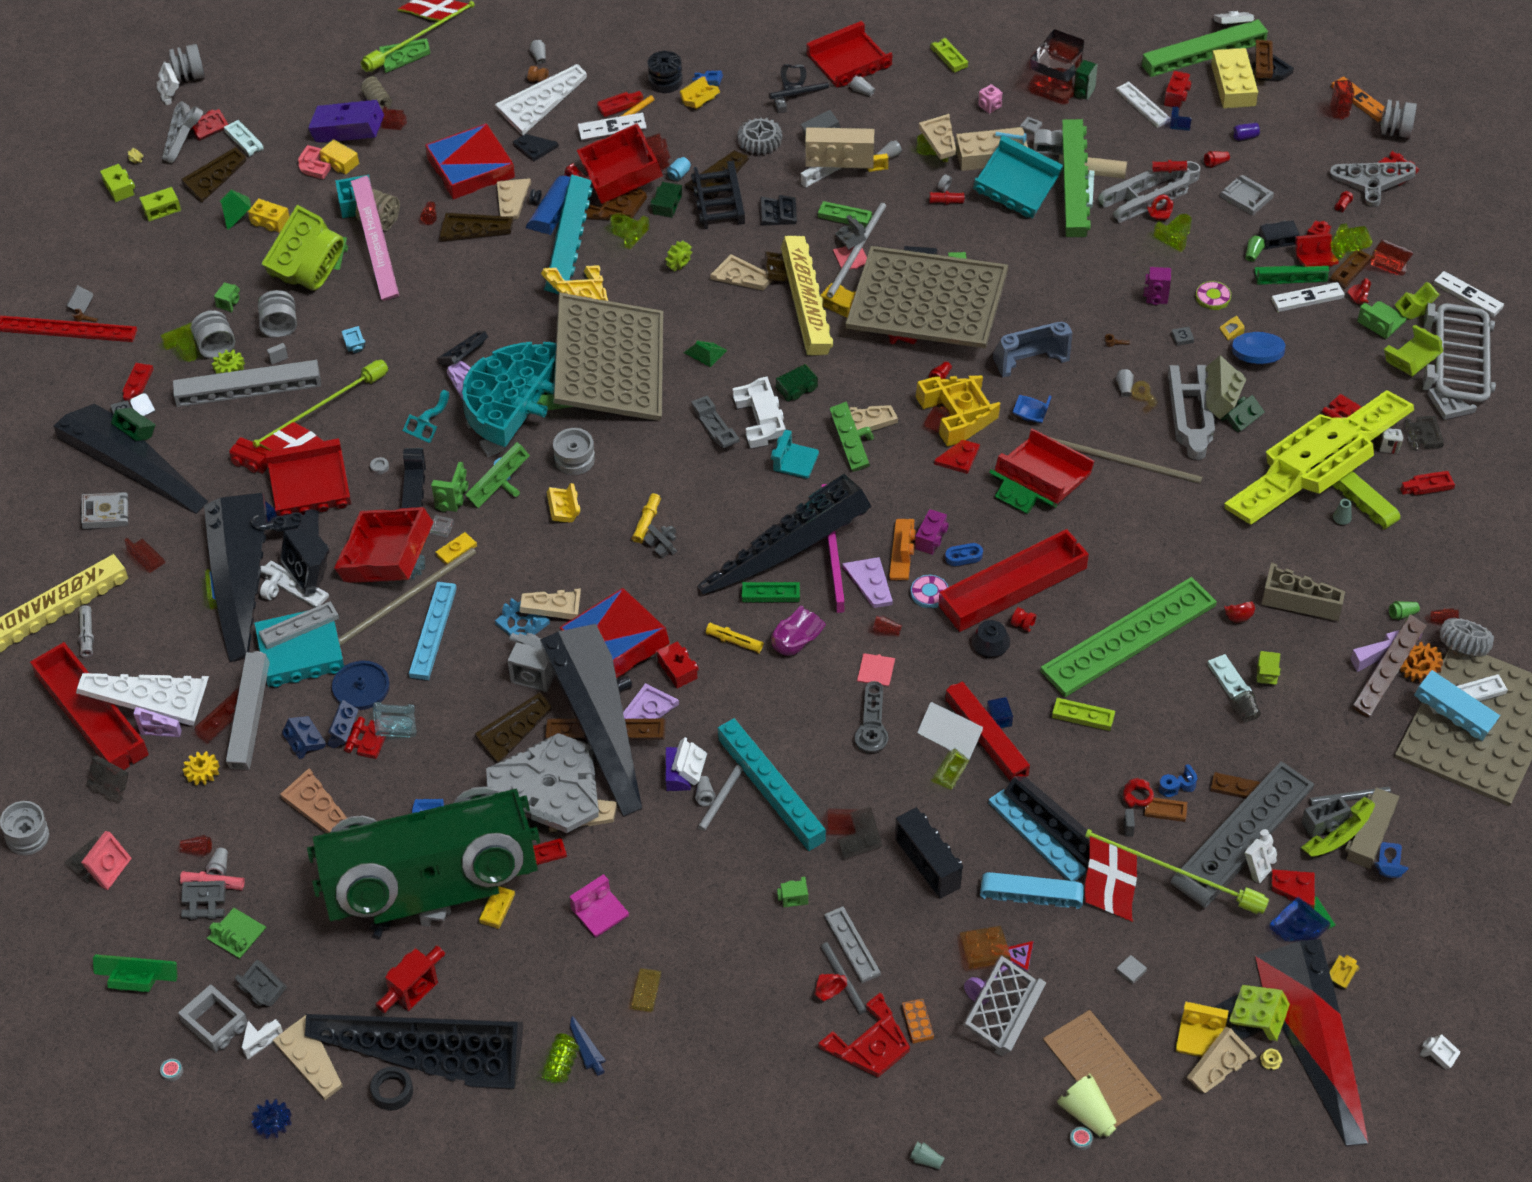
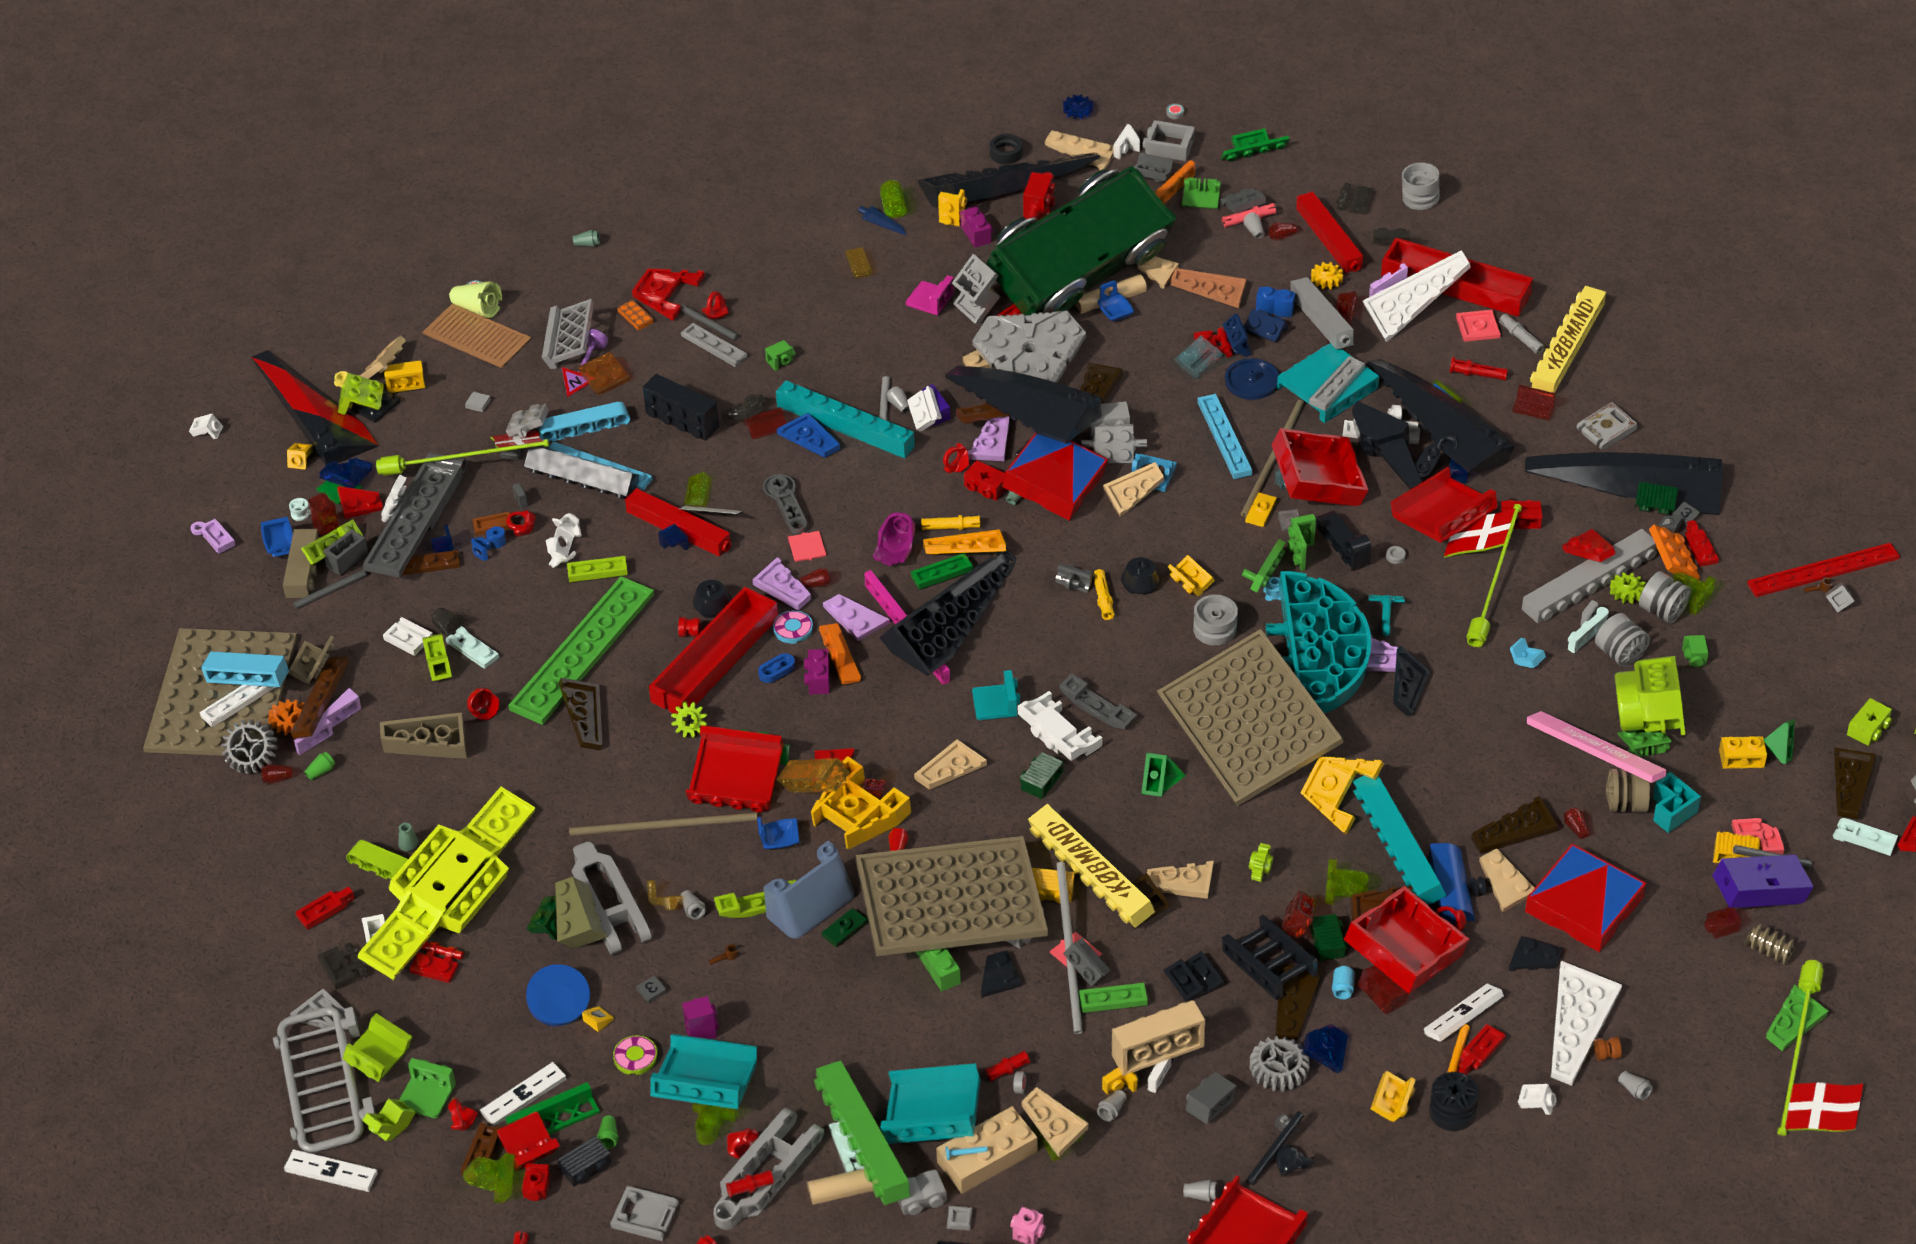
camera: 155 degrees right, 5 degrees down
coral plate [81,831,132,890] -> none
blue plate [692,71,723,86] -> none
bright green plate [830,402,874,472] -> none
clear red panel [1371,239,1413,276] -> none
none -> lavender hinge [190,519,235,554]
none -> dark tan bracket [288,635,335,683]
none -> light aqua wheel [289,498,310,521]
none -> clear red brick [308,493,340,537]
none -> white plate [383,617,432,656]
none -> clear blue panel [430,525,454,553]
none -> light grey plate [506,404,549,438]
none -> white piece [546,513,582,568]
none -> dark brown wing [558,678,602,750]
none -> teal panel [650,1034,757,1109]
none -> lime gear [671,702,707,737]
none -> lime slope [714,880,796,918]
none -> lavender wing [752,557,811,611]
none -> blue wing [777,413,840,458]
none -> clear yellow brick [777,758,850,793]
none -> dark green plate [821,908,867,948]
none -> light orange wing [923,529,1006,555]
none -> yellow bracket [938,189,967,226]
none -> red piece [943,443,970,473]
none -> light grey bracket [952,254,1000,325]
none -> magenta brick [960,206,993,248]
none -> black cone [1121,557,1160,595]
none -> orange tile [1155,160,1195,204]
none -> blue brick [1256,287,1295,317]
none -> clear red brick [1282,891,1317,938]
none -> red brick [1296,191,1363,273]
none -> clear blue plate [1303,1024,1348,1073]
none -> red pin [1449,357,1508,381]
none -> coral tile [1456,310,1501,342]
none -> white bracket [1518,1084,1556,1115]
none -> red wing [1562,529,1615,562]
none -> light aqua plate [1568,607,1609,653]
none -> orange plate [1649,524,1700,582]
none -> dark grey bar [1733,845,1812,868]

